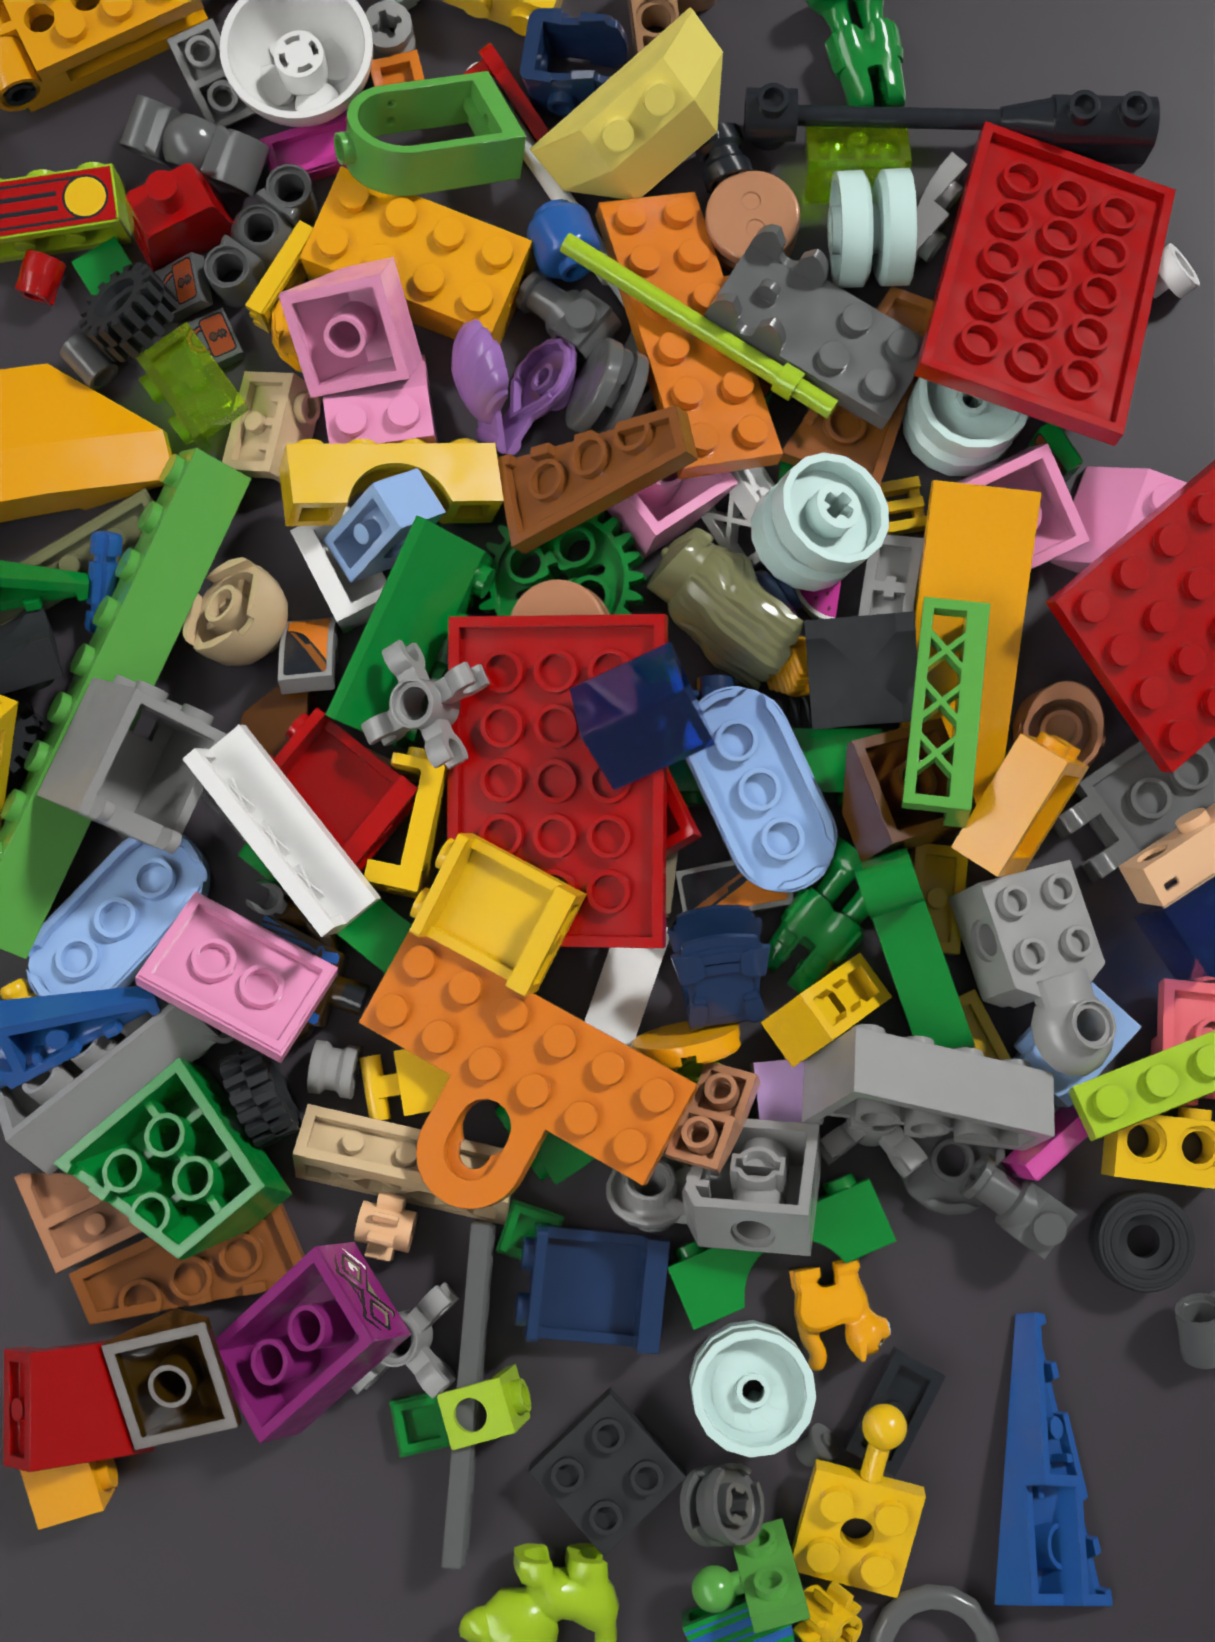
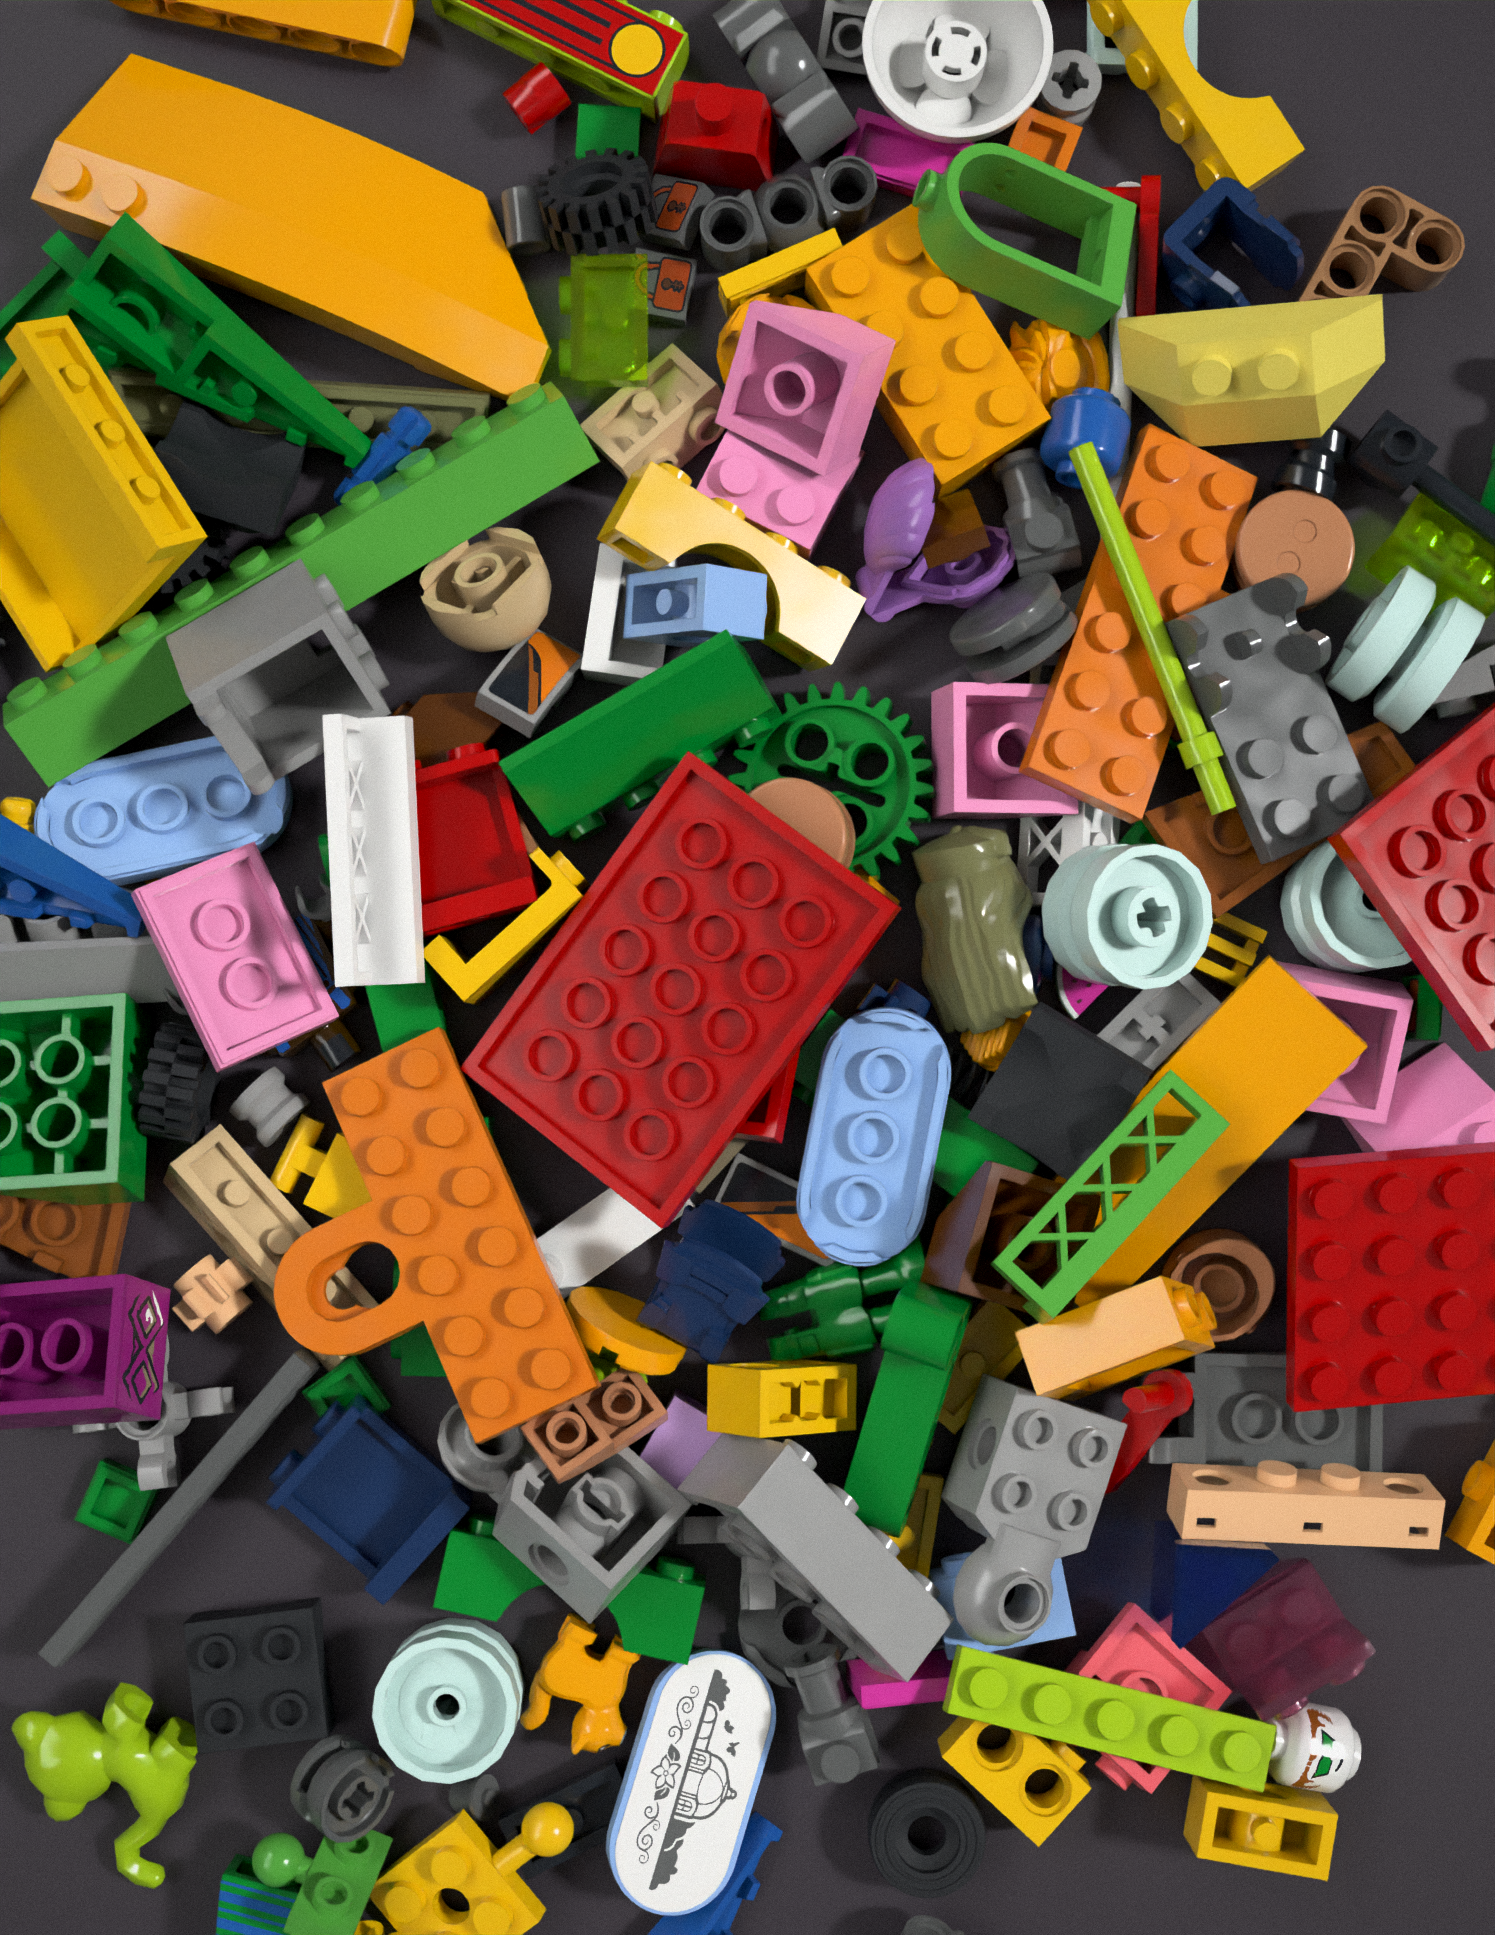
camera: 35 degrees right, 5 degrees up
light grey pin [361,640,490,769] -> none
yellow panel [409,833,587,996] -> none
lime bracket [437,1364,531,1450] -> none
dark orange wing [497,405,698,554] -> none
clear blue slope [570,642,717,790] -> none
none -> white tile [606,1648,776,1916]
none -> reddish brown slope [921,488,990,569]
none -> light orange hat [1009,319,1110,415]
none -> red piece [1104,1368,1194,1496]

